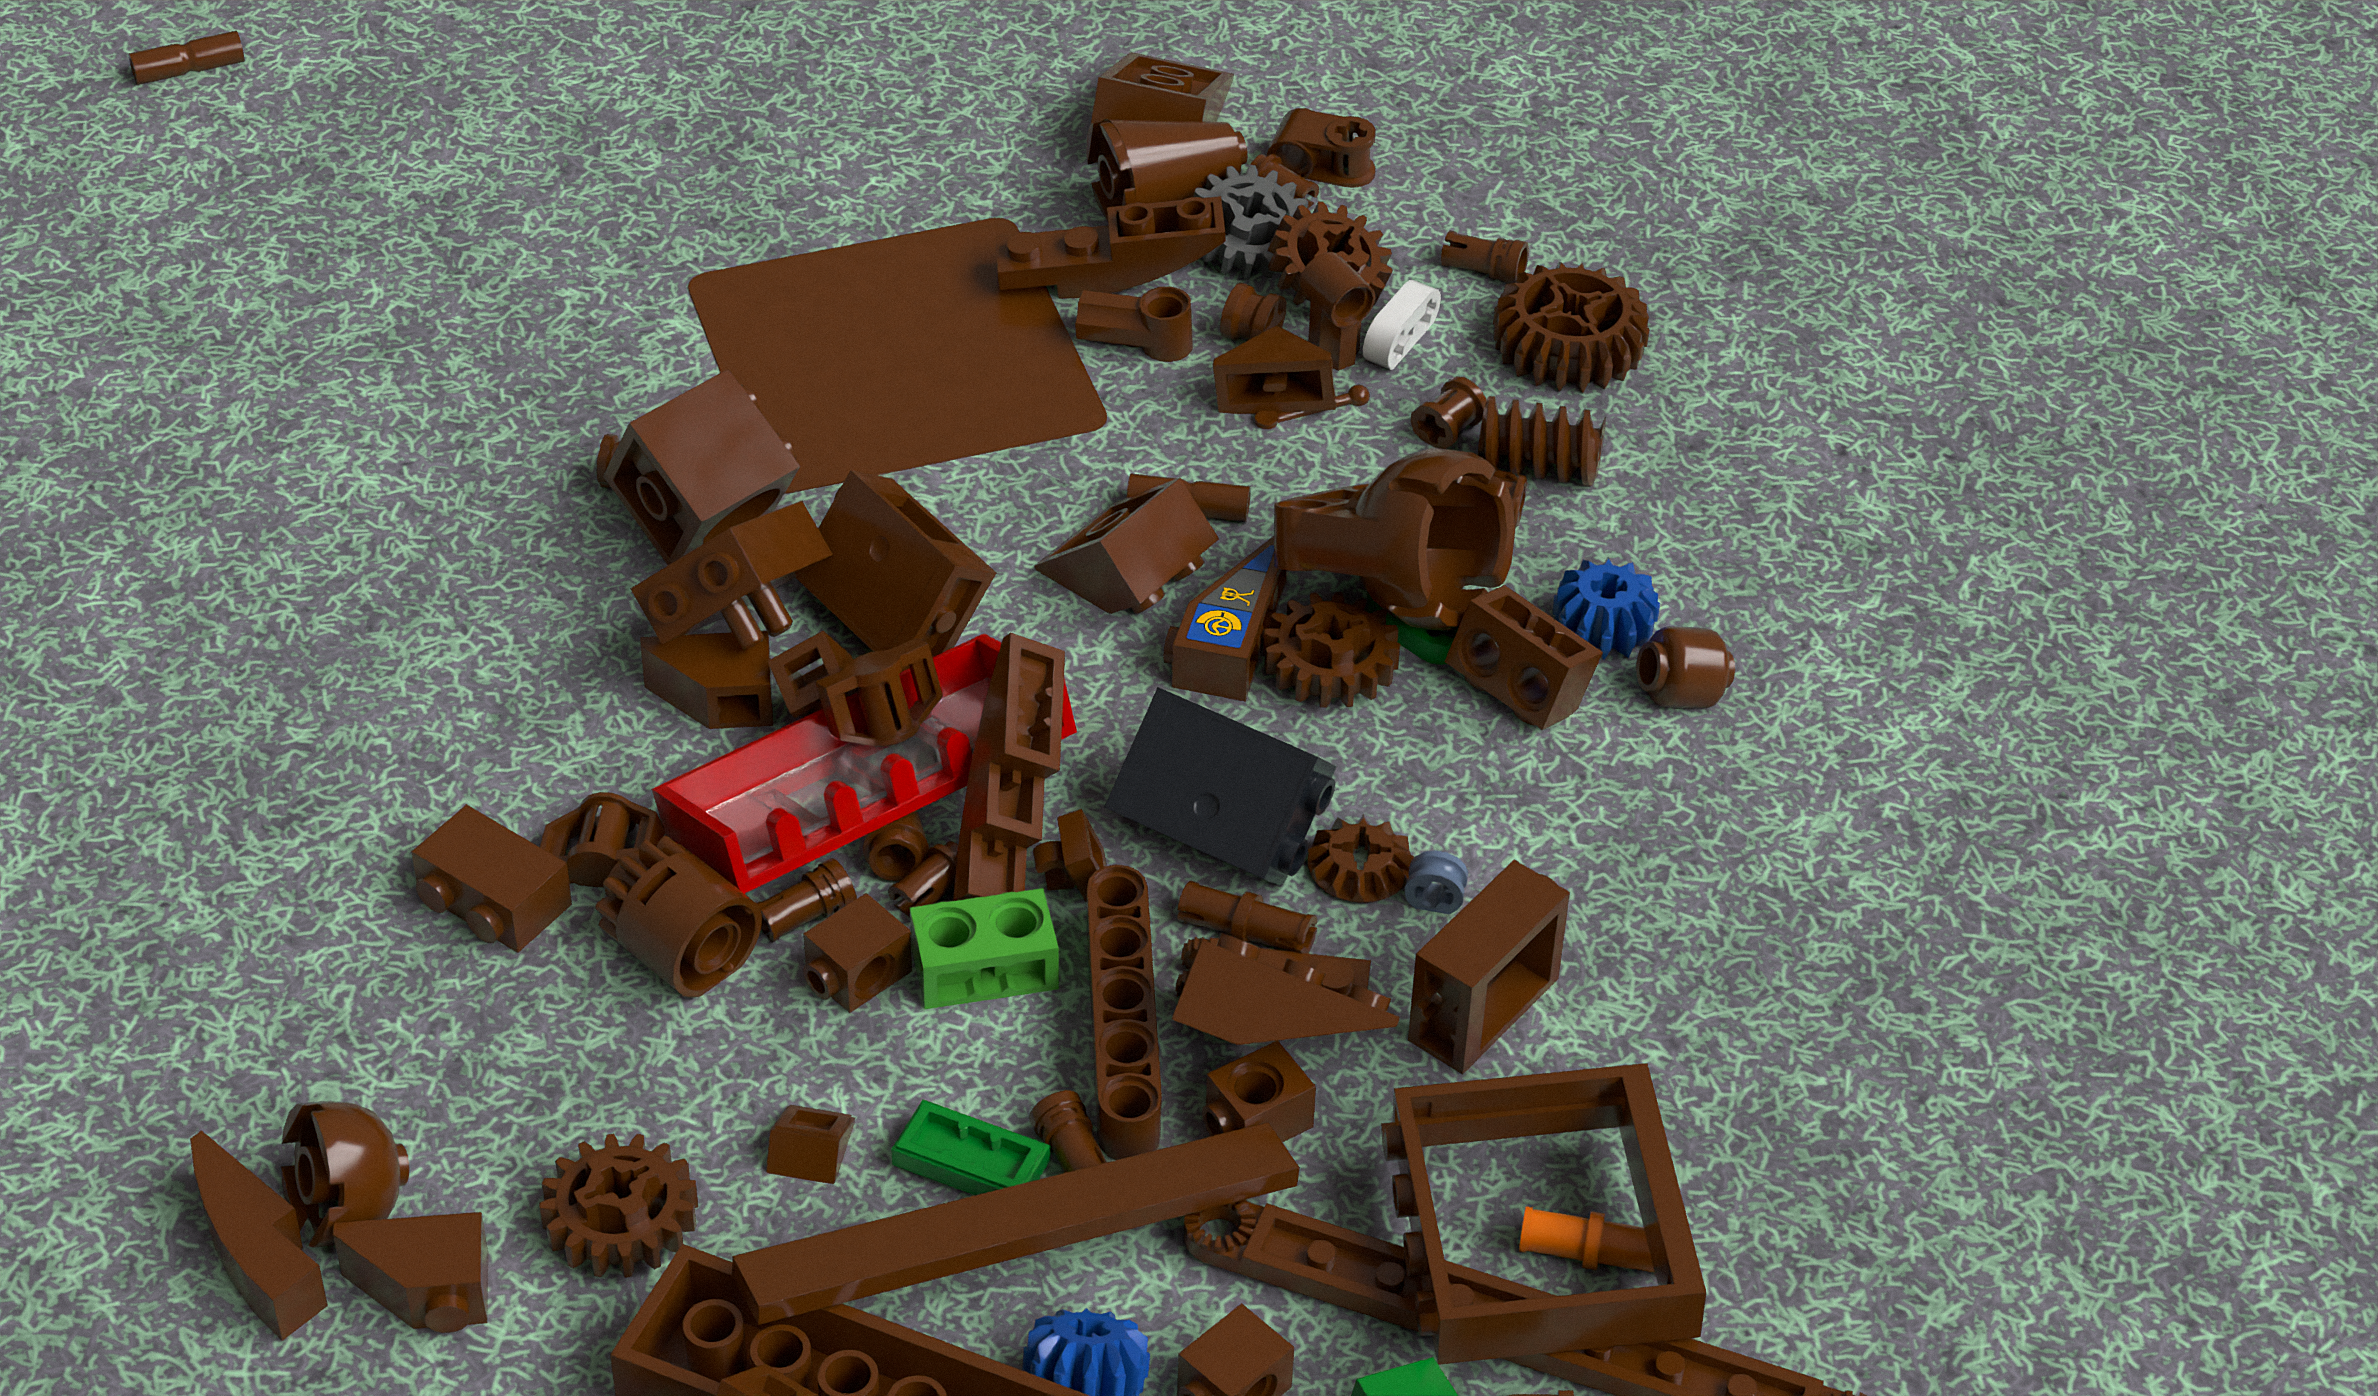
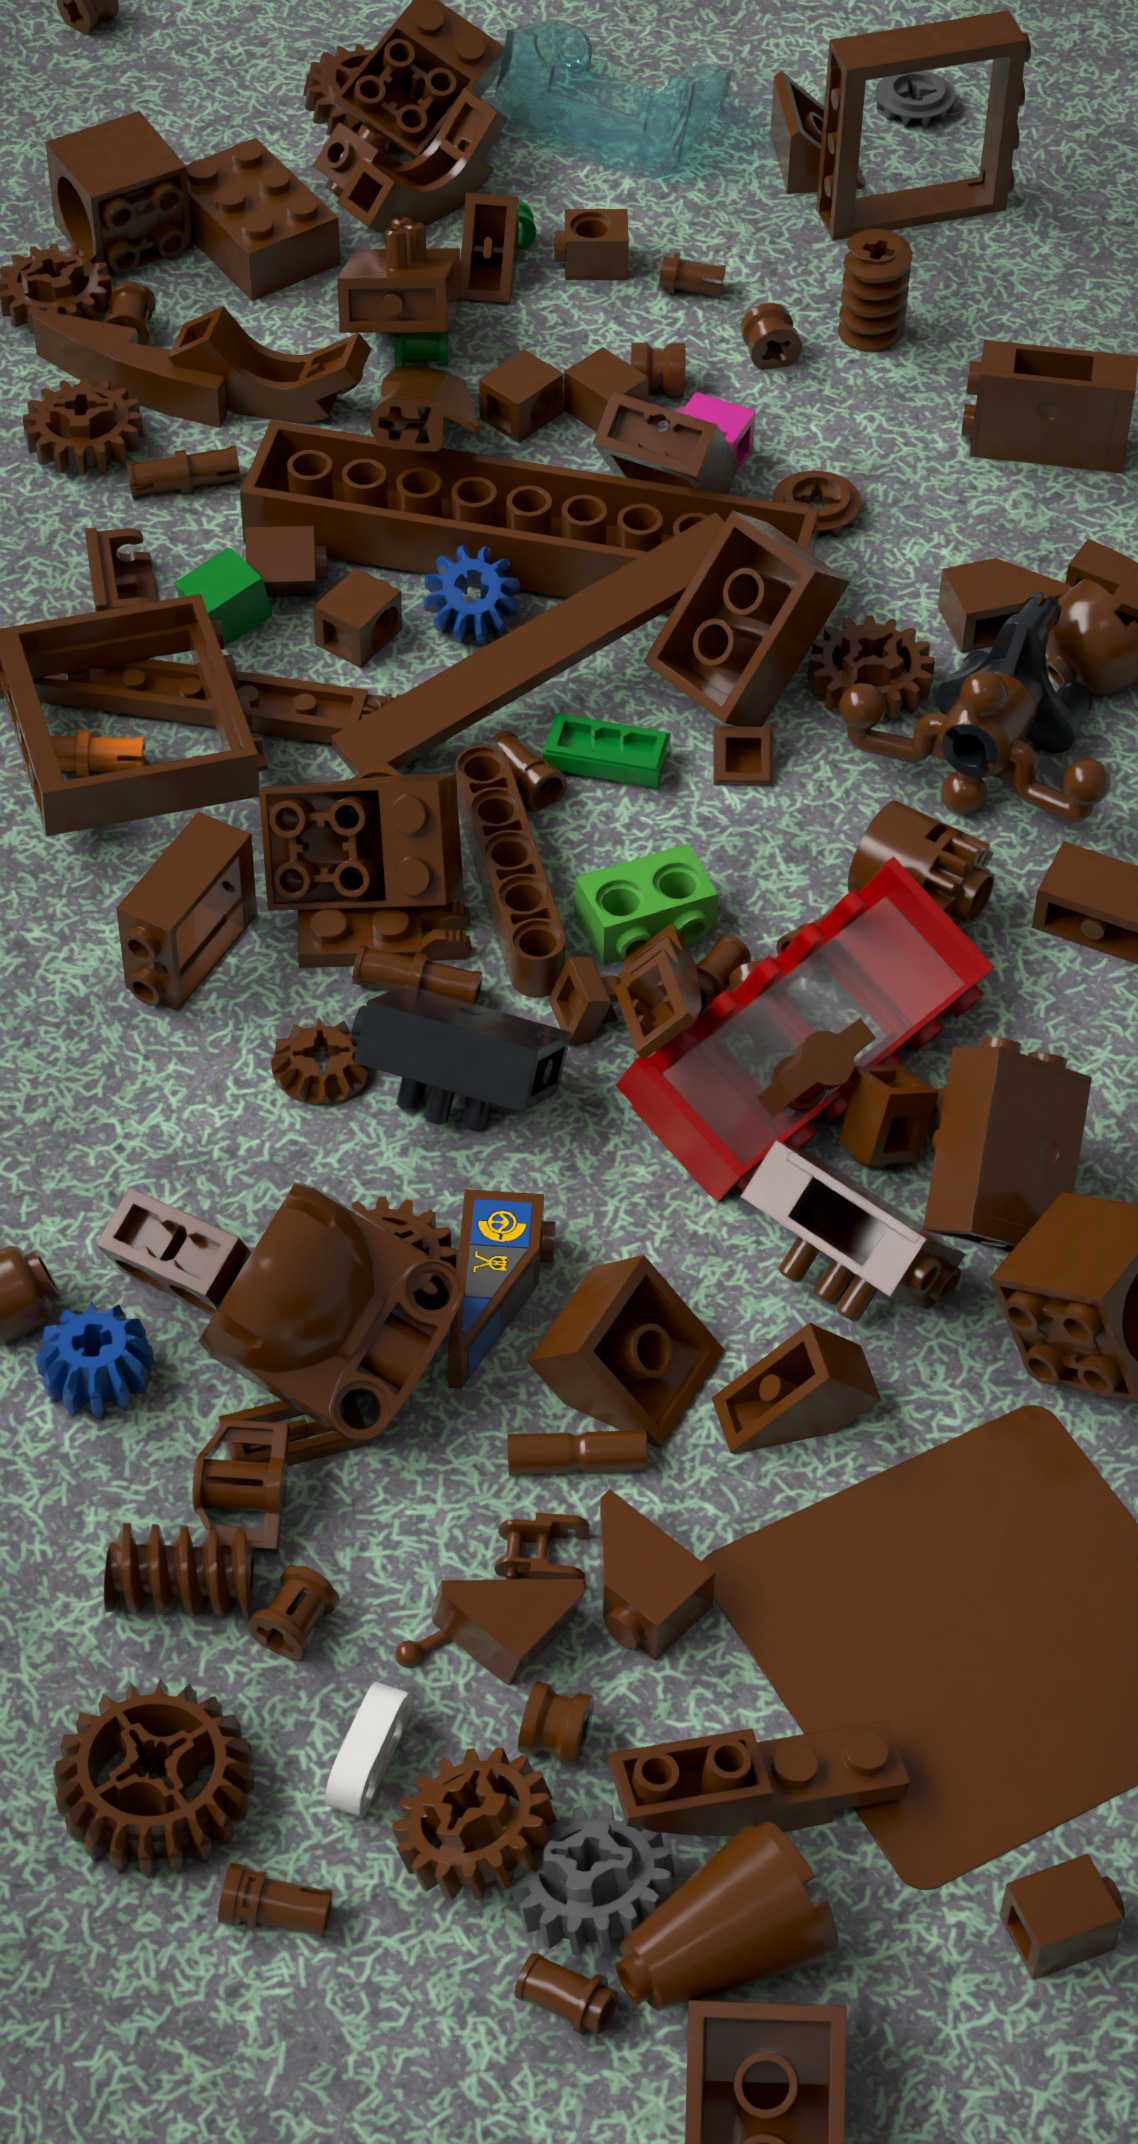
camera: 170 degrees right, 5 degrees up
reddish brown piece [540,792,665,888] -> none
reddish brown brick [803,893,912,1013] -> none
reddish brown piece [1075,286,1193,362] -> none
reddish brown piece [1267,108,1376,188] -> none
reddish brown piece [1299,252,1375,371] -> none
sand blue bush [1405,850,1468,914] -> none
none -> reddish brown piece [494,1513,590,1586]
none -> reddish brown slope [599,1489,715,1661]
none -> reddish brown brick [643,511,850,727]
none -> reddish brown slope [712,1323,881,1454]
none -> wheel [839,592,1111,822]
none -> reddish brown brick [999,1853,1125,1980]

